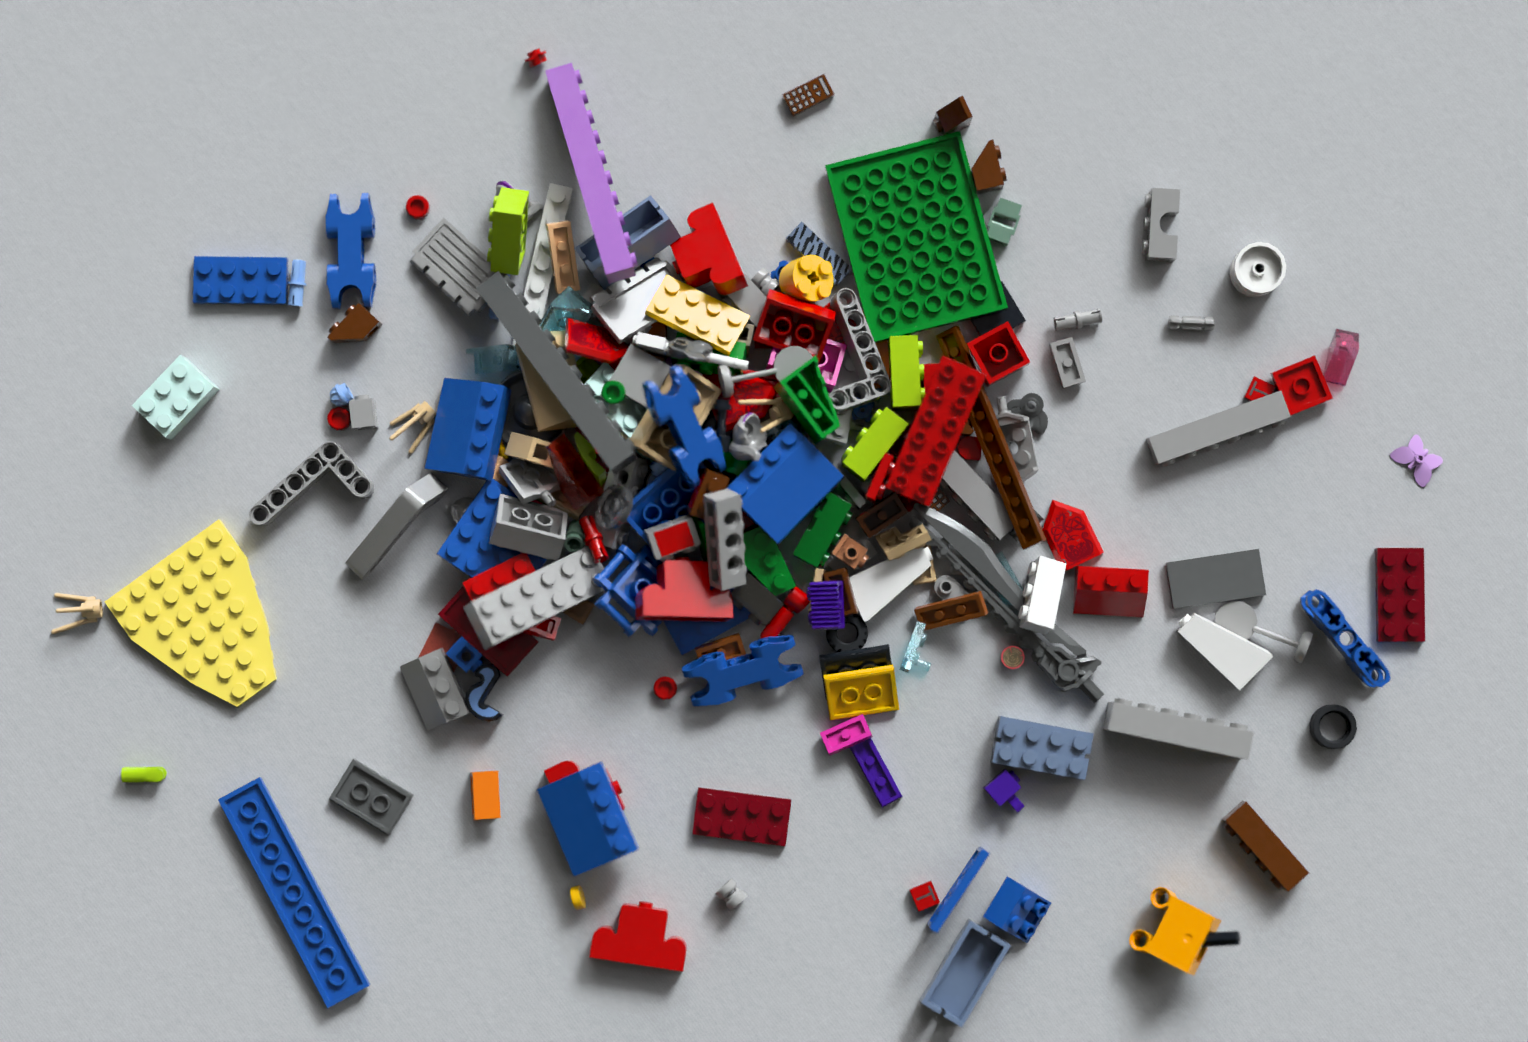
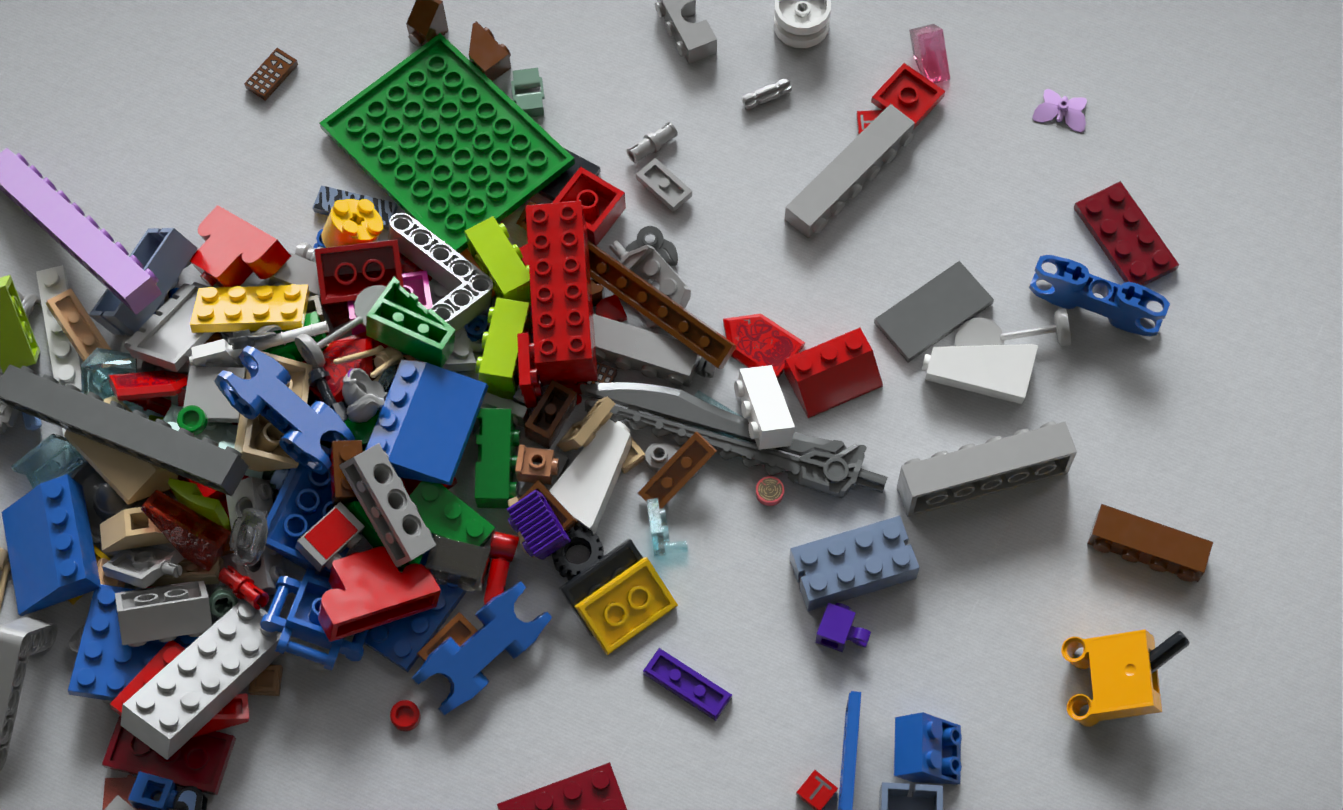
camera: 30 degrees left, 20 degrees down
dark pink plate [820,714,873,756] -> none
black tyre [1309,704,1357,749] -> none

